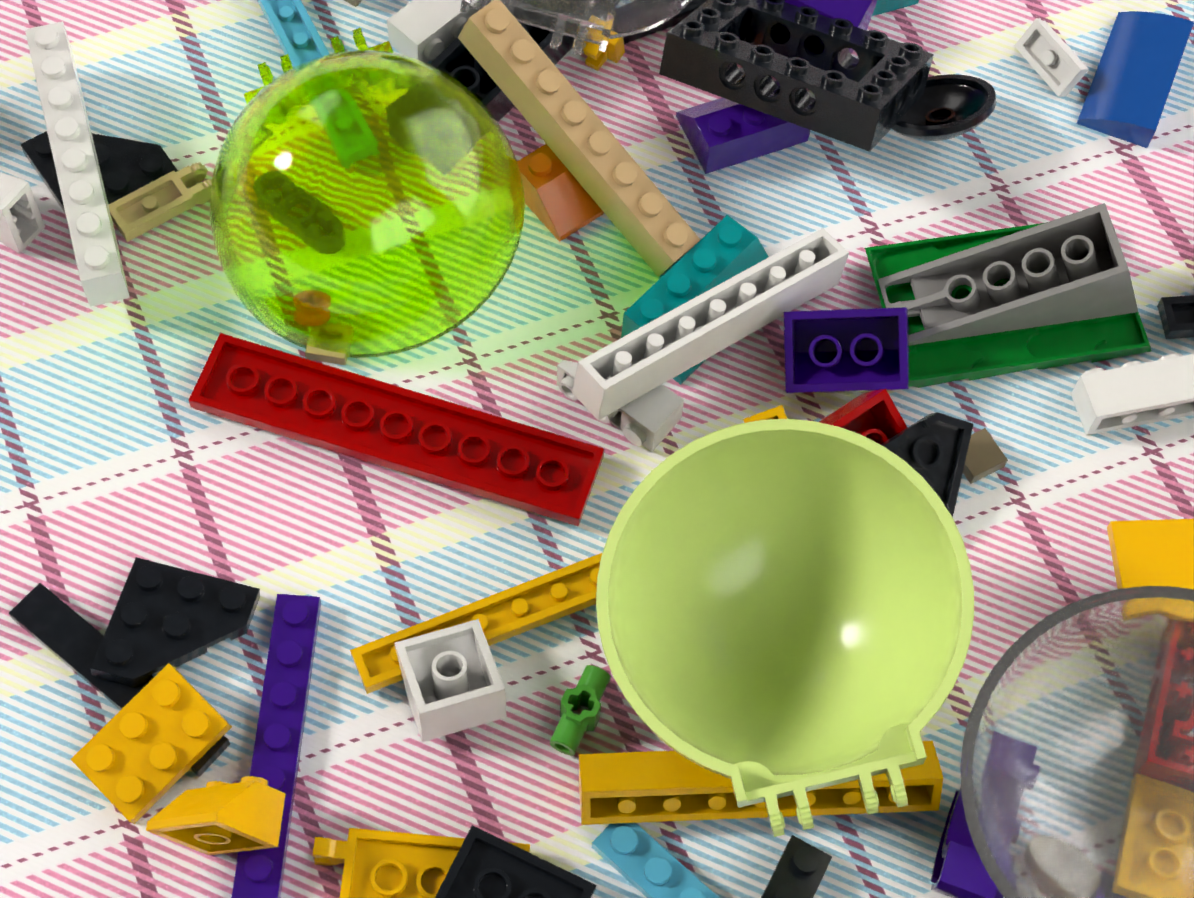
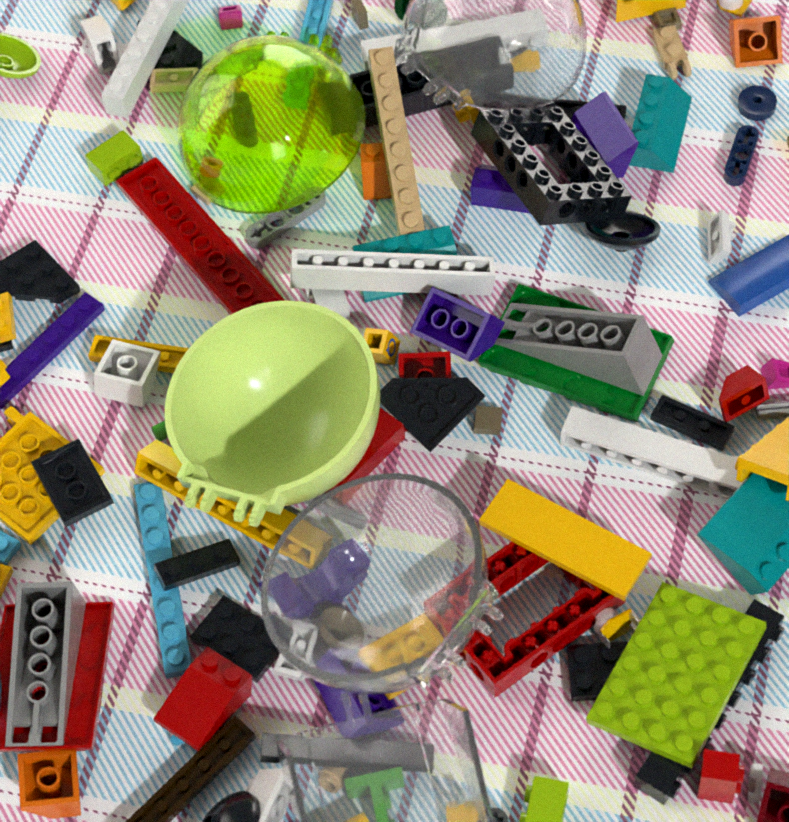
camera: 45 degrees right, 5 degrees down
none -> lime brick [85,130,144,186]
none -> dark pink slope [219,5,243,30]
none -> light grey beam [246,185,326,249]

